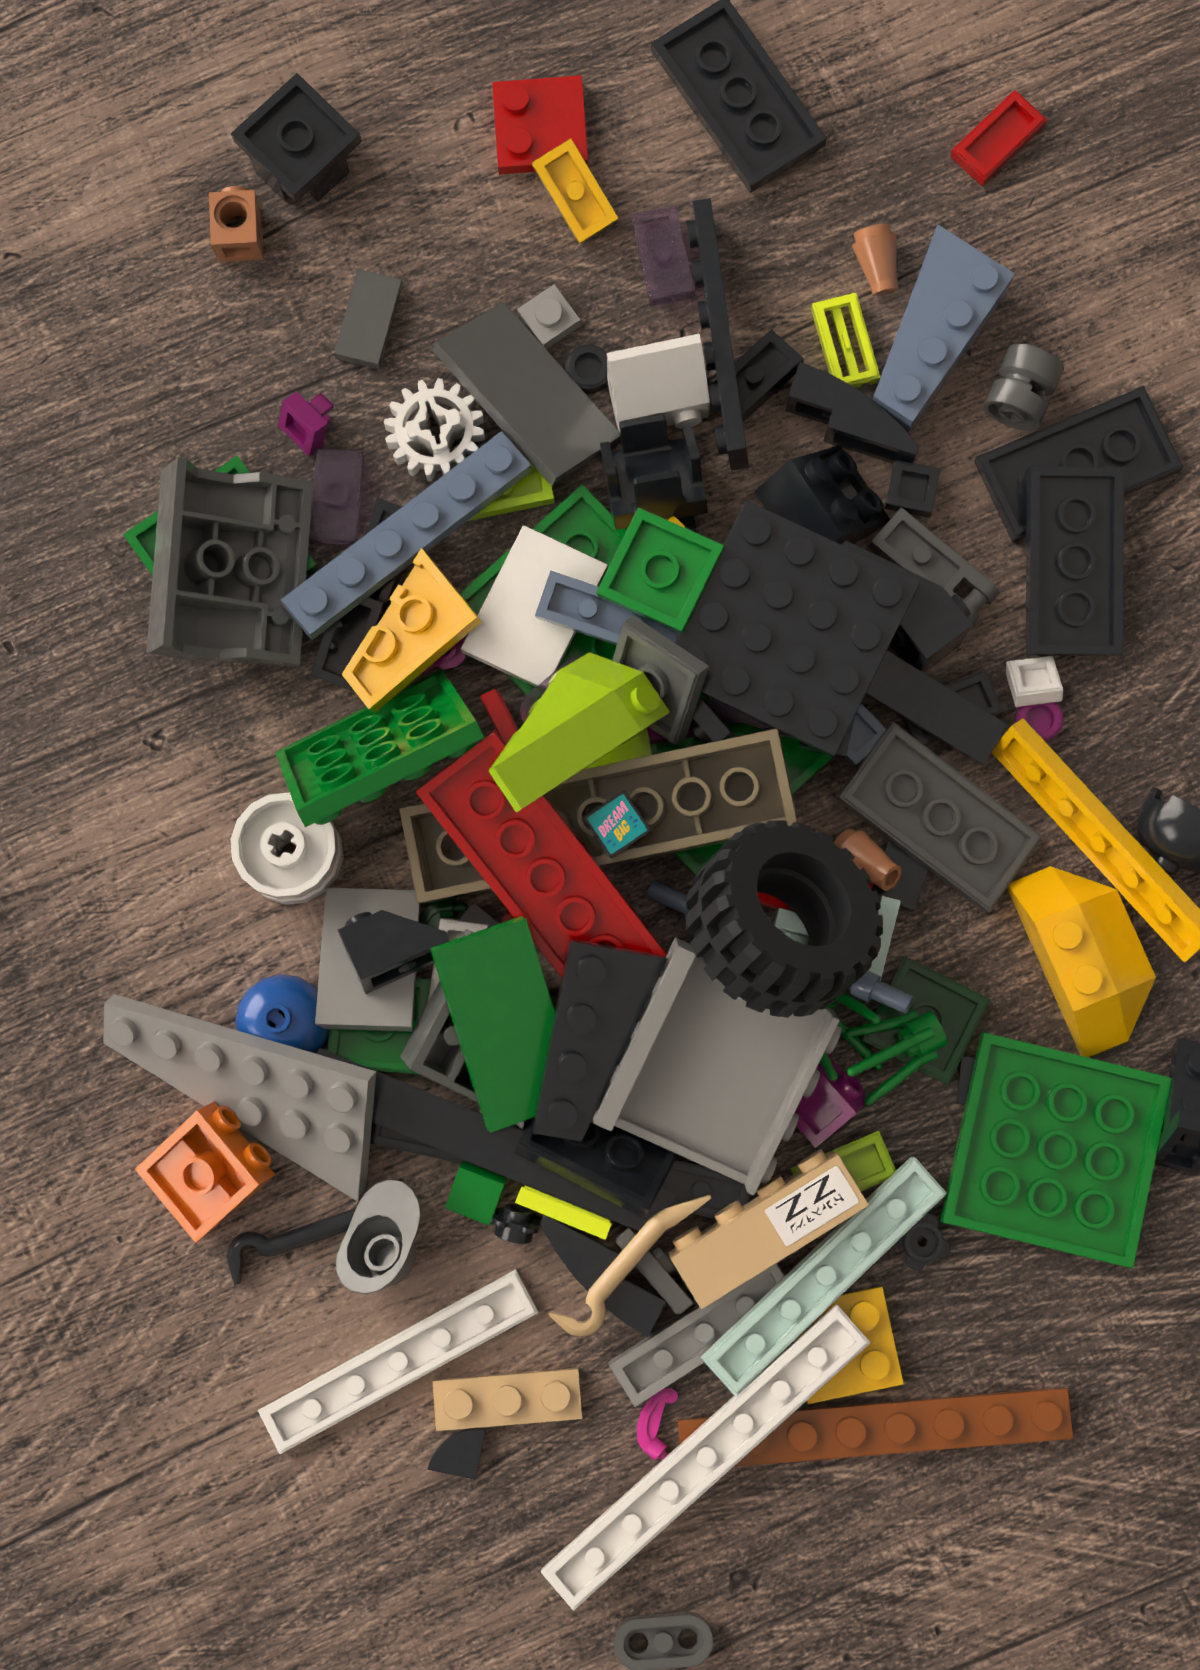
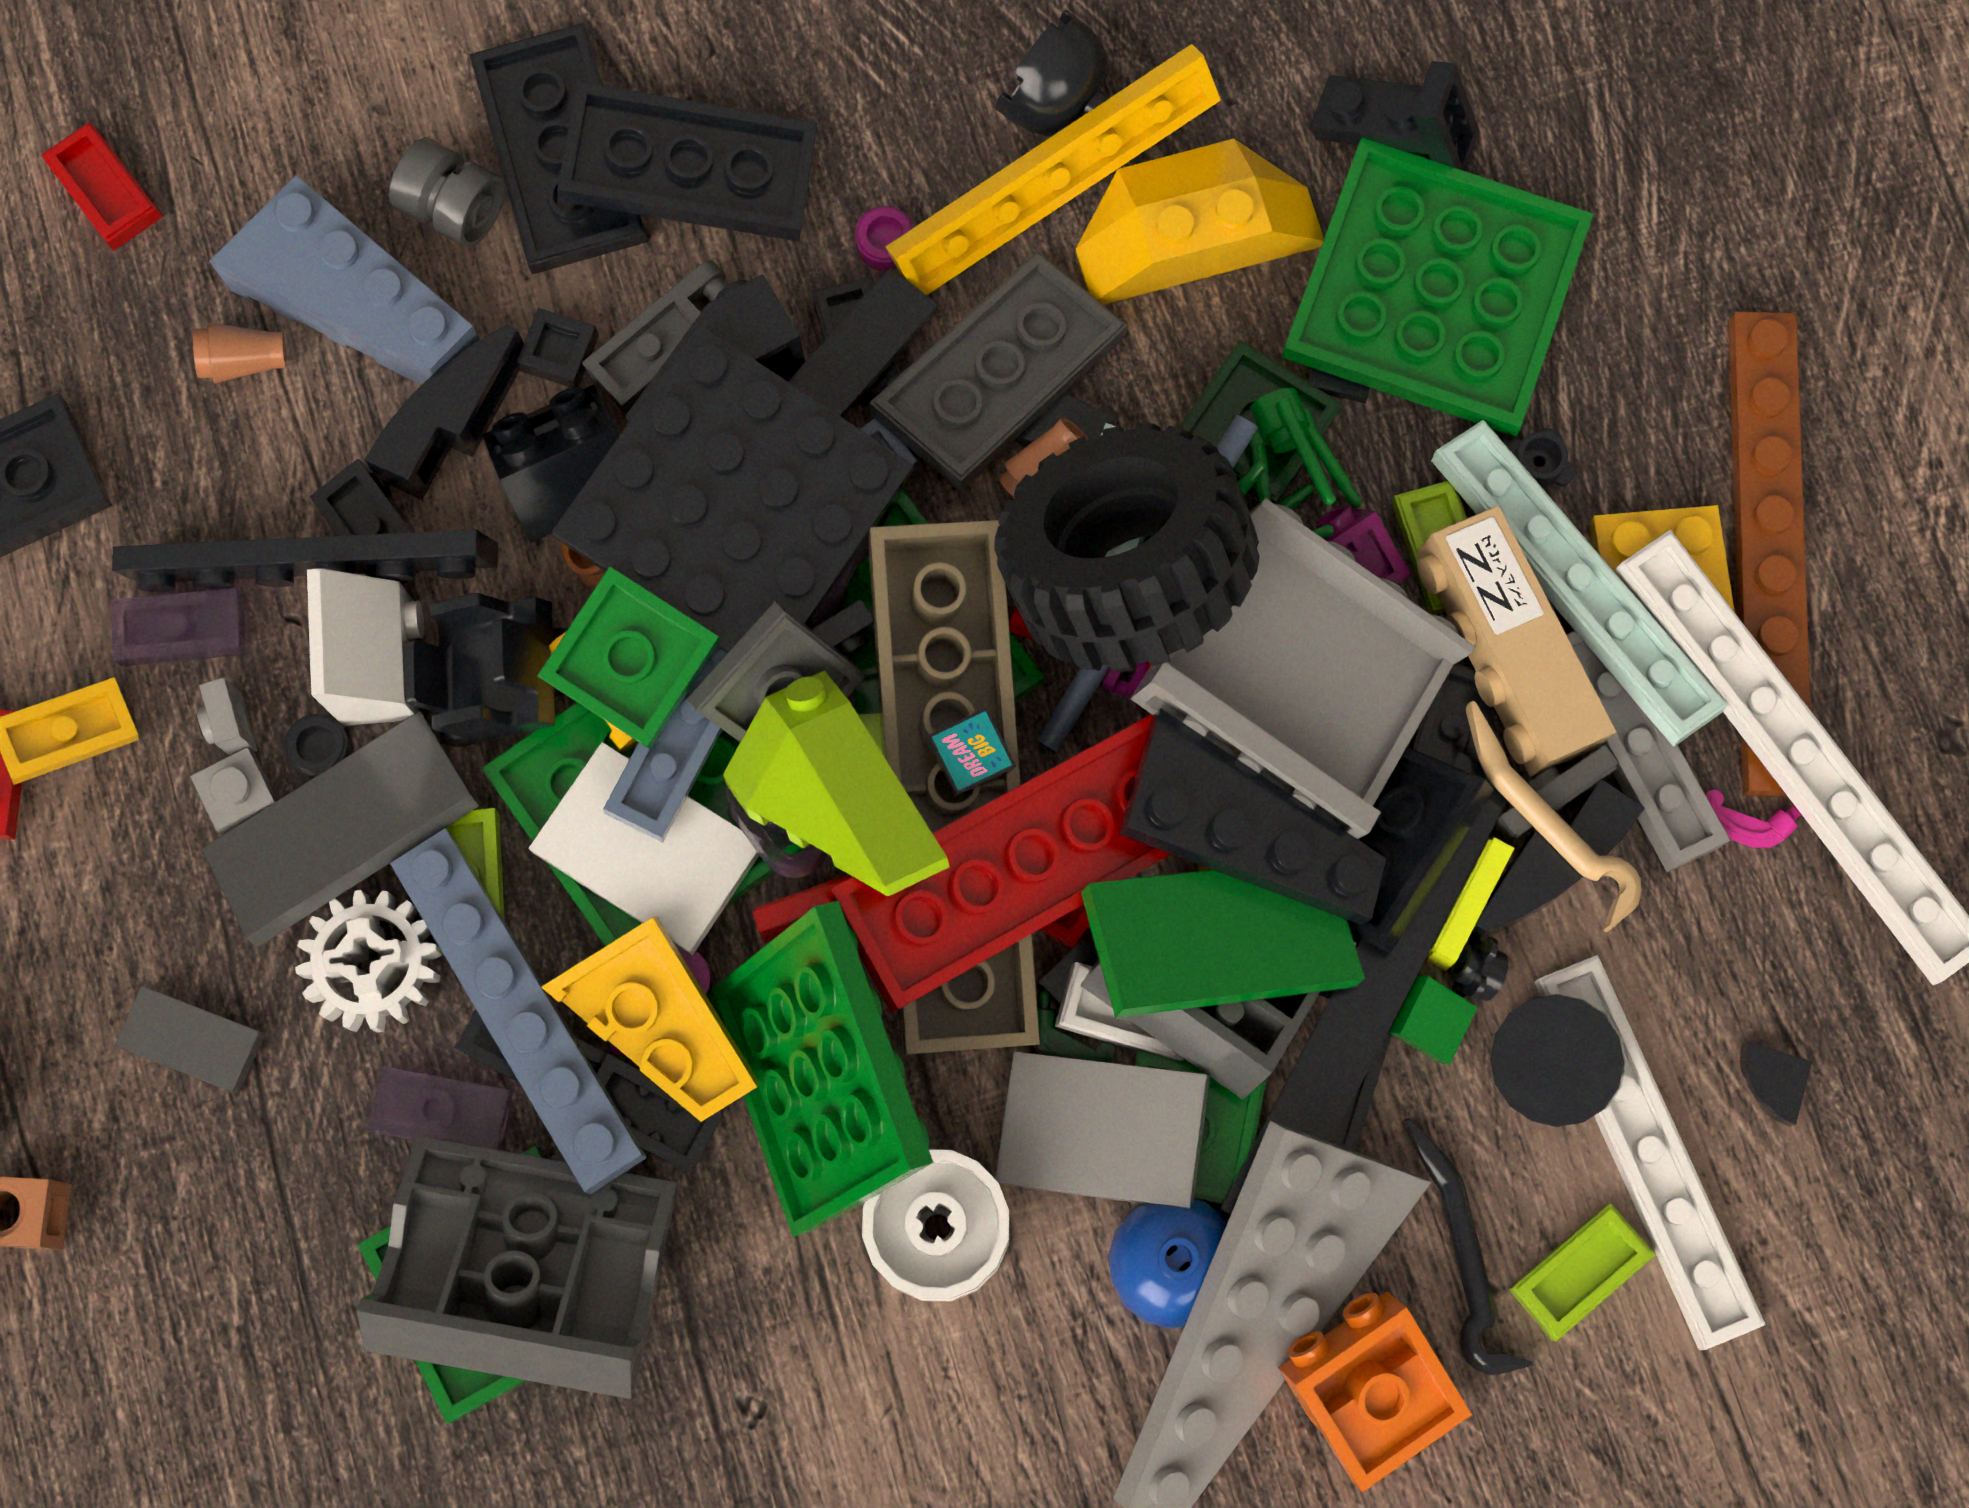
camera: 85 degrees left, 5 degrees down
magenta tile [277,391,334,456] -> none
piece [336,1180,421,1294] -> none
black slope [338,910,450,994] -> none
tan plate [432,1368,583,1431] -> none
neon yellow tile [811,293,880,388] -> none
white tile [1006,656,1063,707] -> none
none -> light grey plate [197,677,258,756]
none -> black tile [1490,994,1626,1127]
none -> lime tile [1508,1203,1656,1341]

